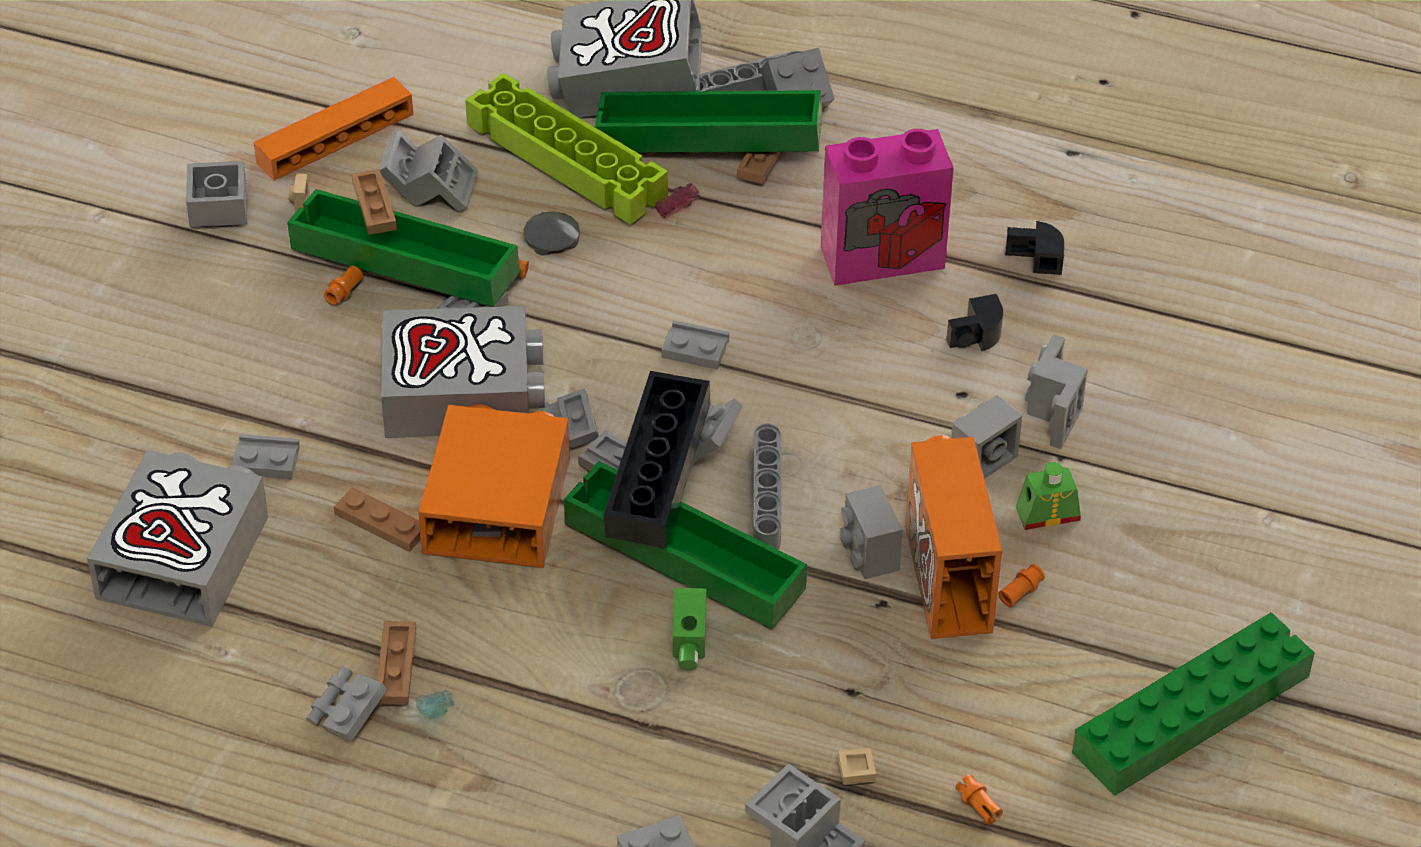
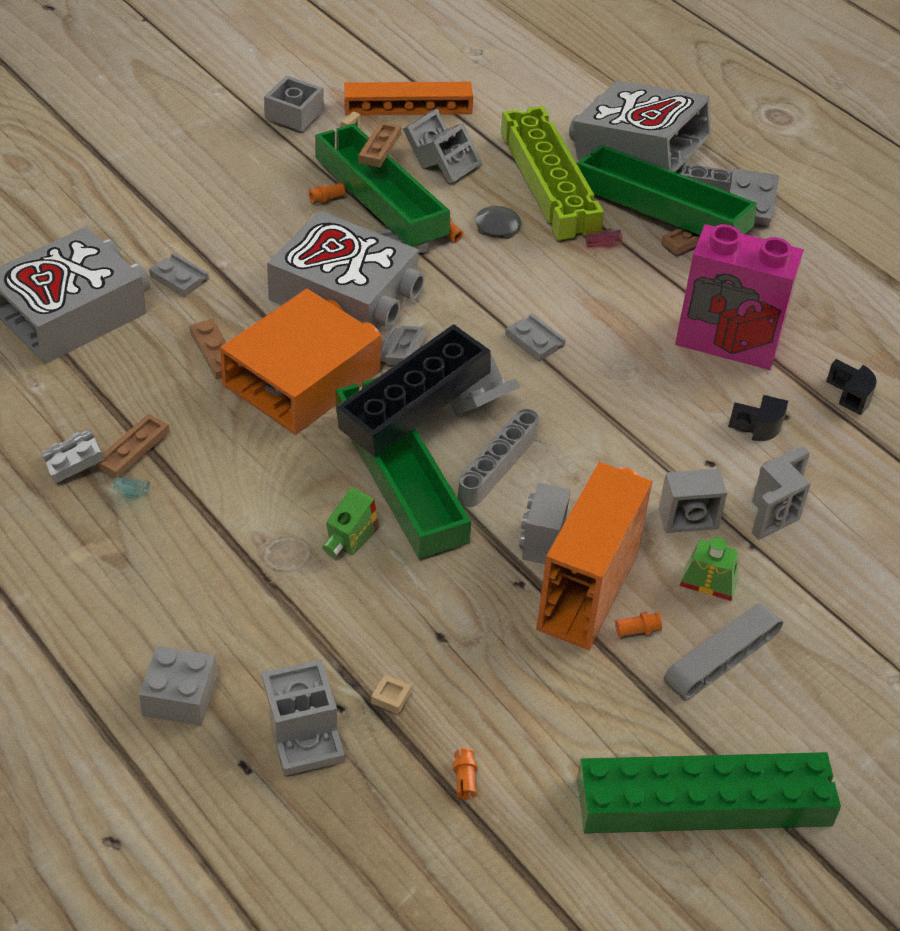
camera: 30 degrees right, 0 degrees up
none -> light grey beam [664,603,783,700]

